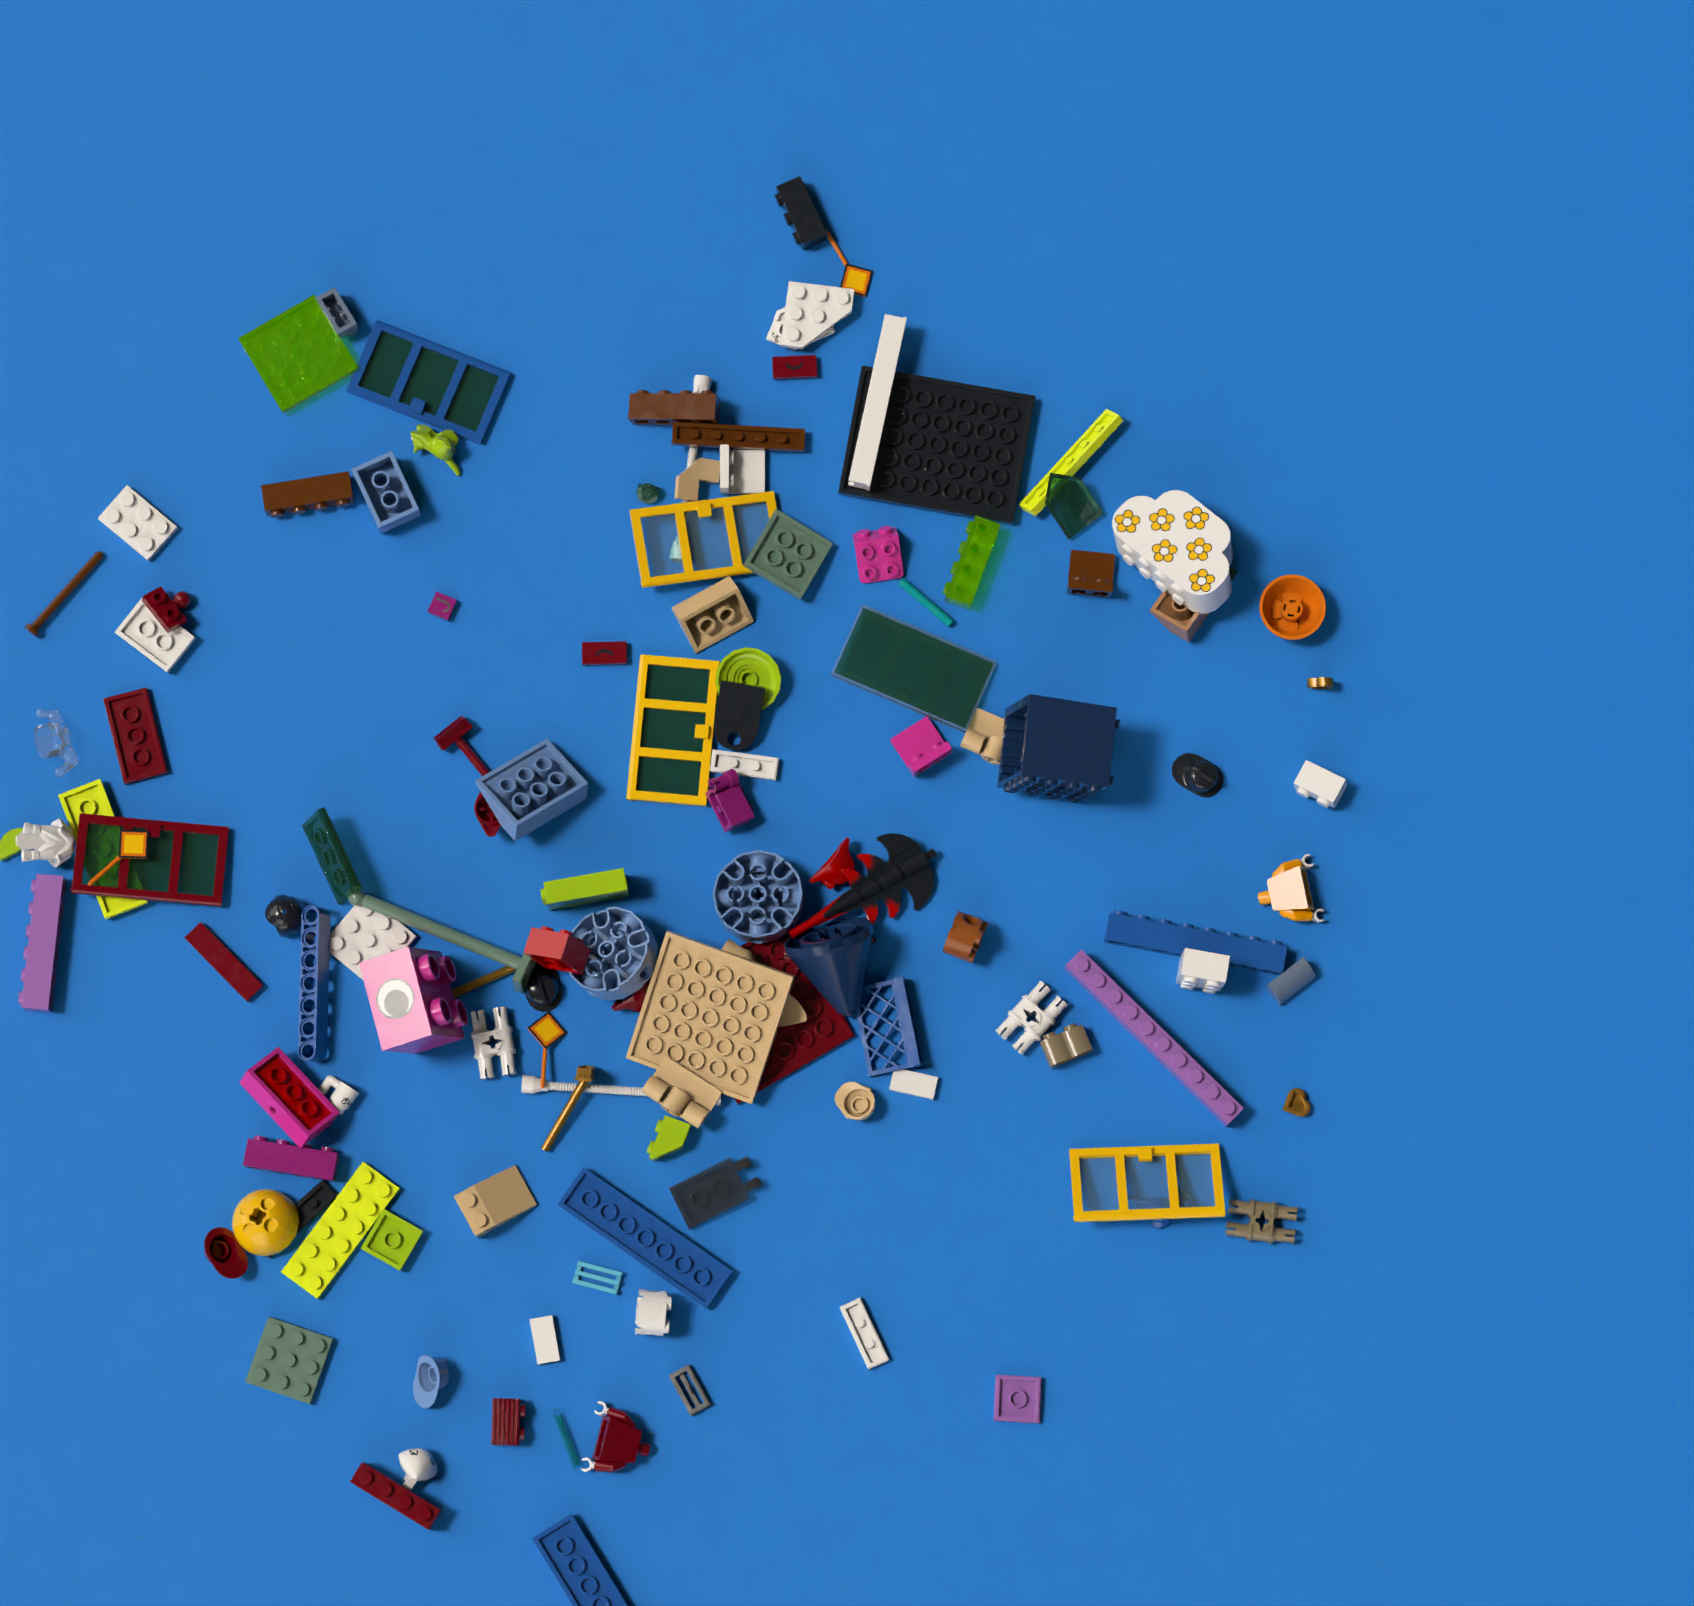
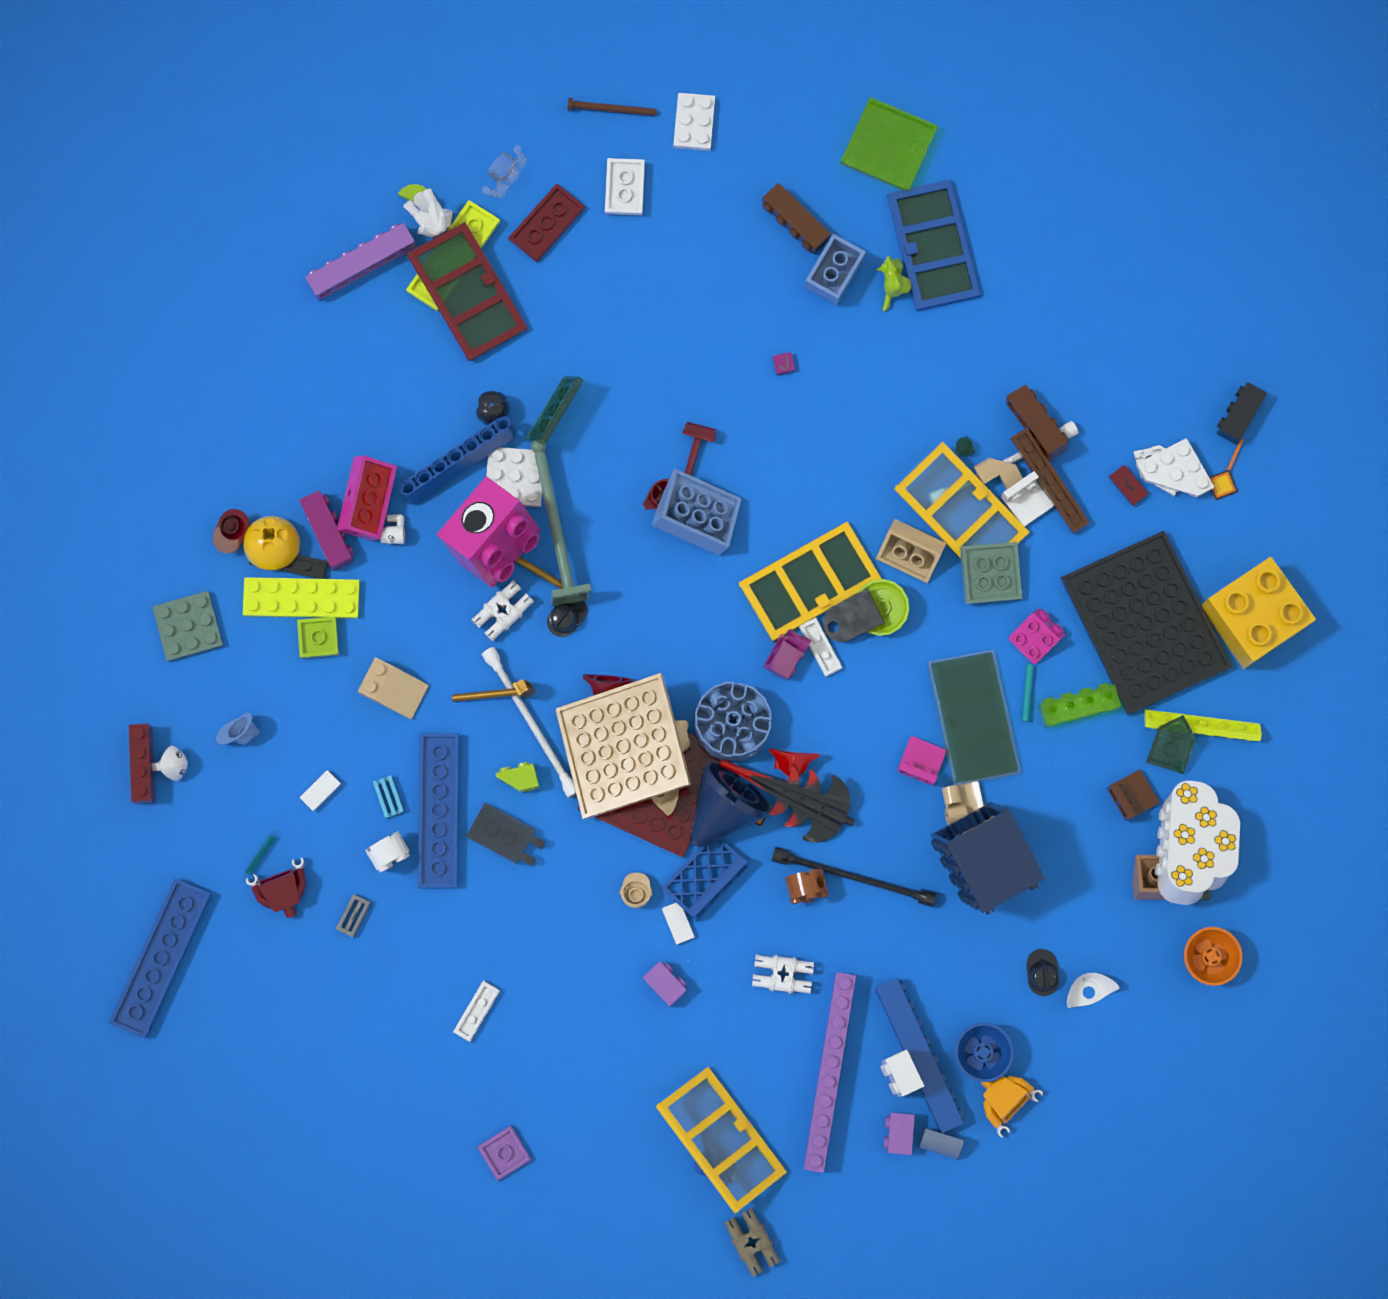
camera: 55 degrees right, 0 degrees up
piece [88,830,149,886] -> none
dark red plate [142,586,191,633] -> none
dark red tile [184,922,264,1002] -> none
sand blue brick [316,287,358,337] -> none
dark red brick [491,1398,526,1446] -> none
red brick [523,926,591,975] -> none
piece [527,1011,567,1088] -> none
lime brick [540,868,629,911] -> none
medium blue brick [569,907,658,1001] -> none
dark red tile [582,641,627,666] -> none
tan panel [641,1056,722,1129] -> none
white tile [848,314,907,491] -> none
dark tan brick [1040,1023,1093,1069] -> none
pearl gold tile [1282,1088,1311,1117] -> none
white brick [1294,760,1347,808] -> none
pearl gold tile [1307,677,1333,689] -> none
none -> medium lavender brick [643,962,687,1007]
none -> black hose [771,846,937,907]
none -> medium lavender brick [883,1113,915,1155]
none -> blue piece [955,1023,1014,1082]
none -> white piece [1067,973,1119,1008]
none -> yellow brick [1201,557,1316,669]

